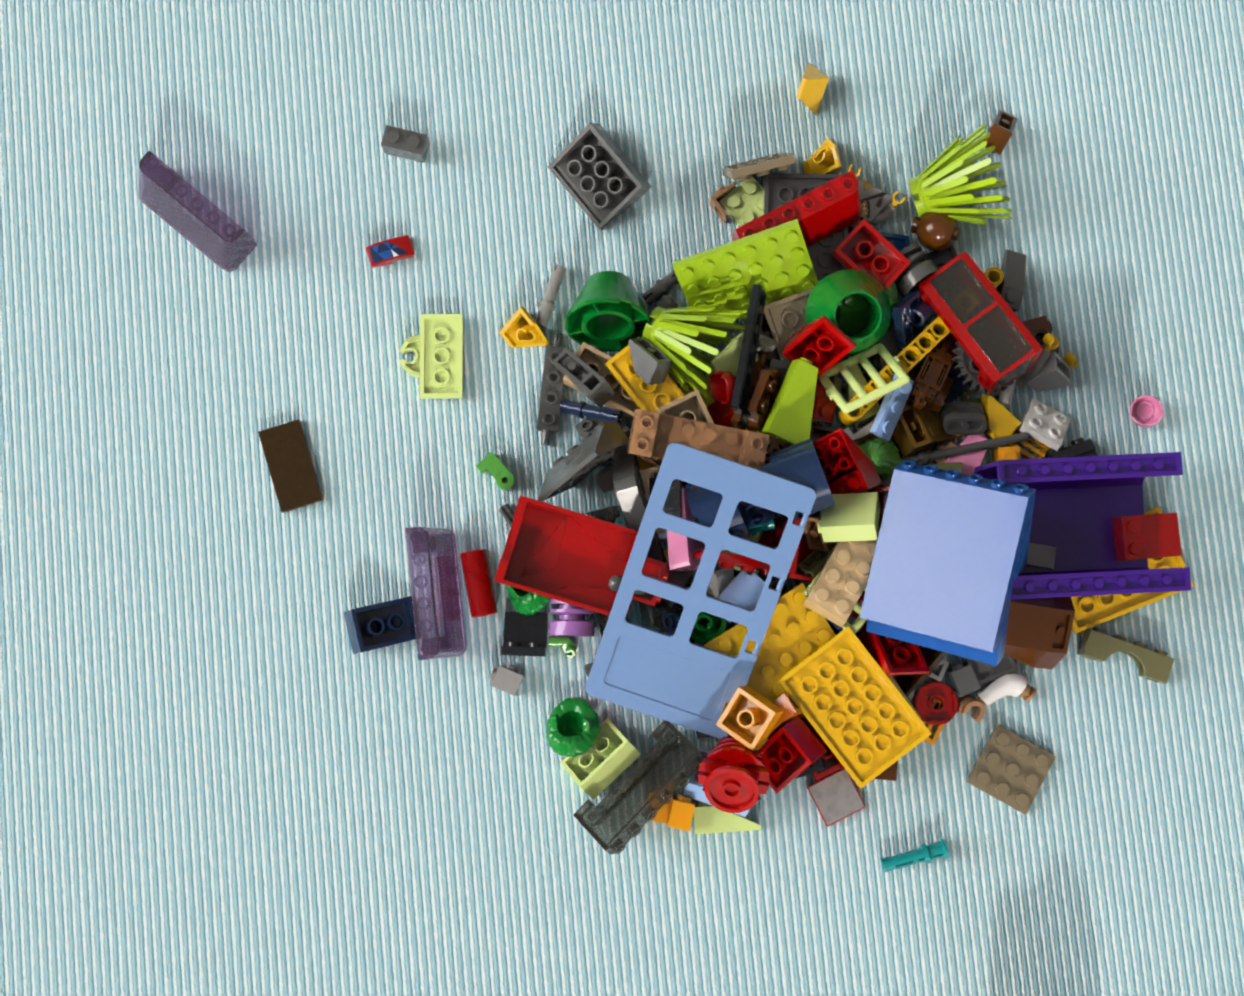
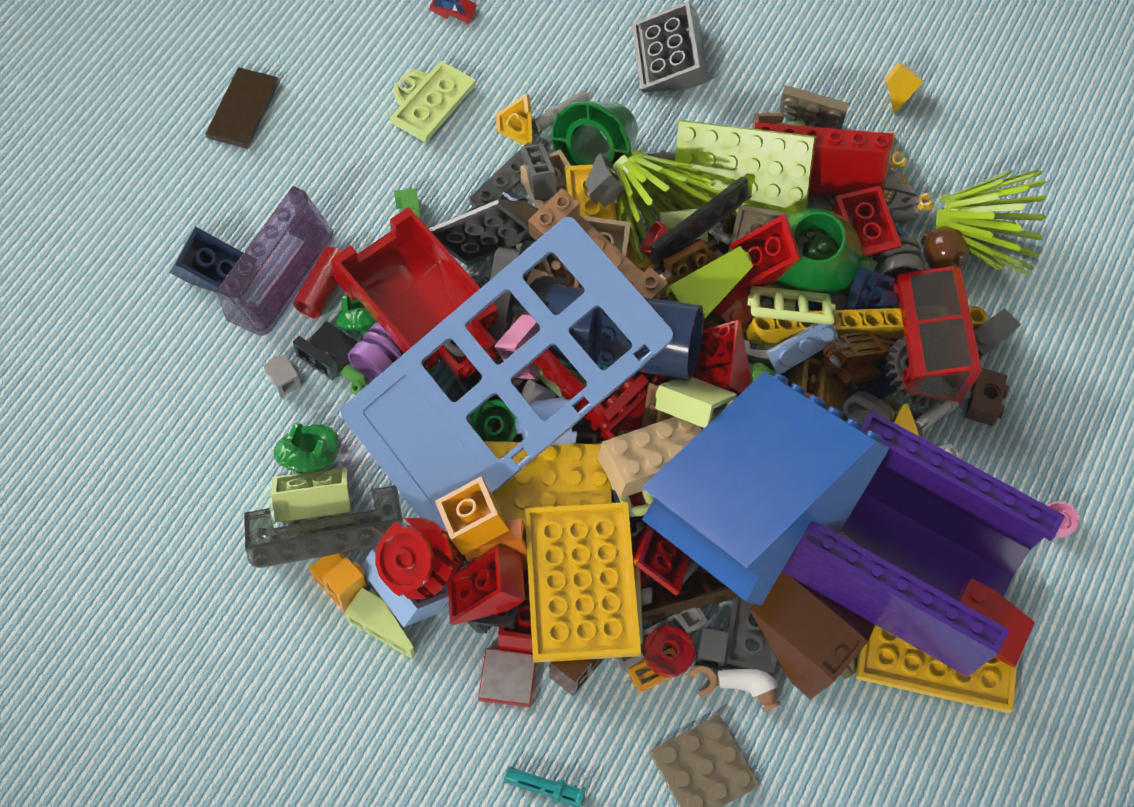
camera: 30 degrees right, 20 degrees down
reddish brown slope [983,110,1018,155] -> none
light grey torso [1016,333,1078,392] -> none
olive arch [1077,627,1174,684] -> none

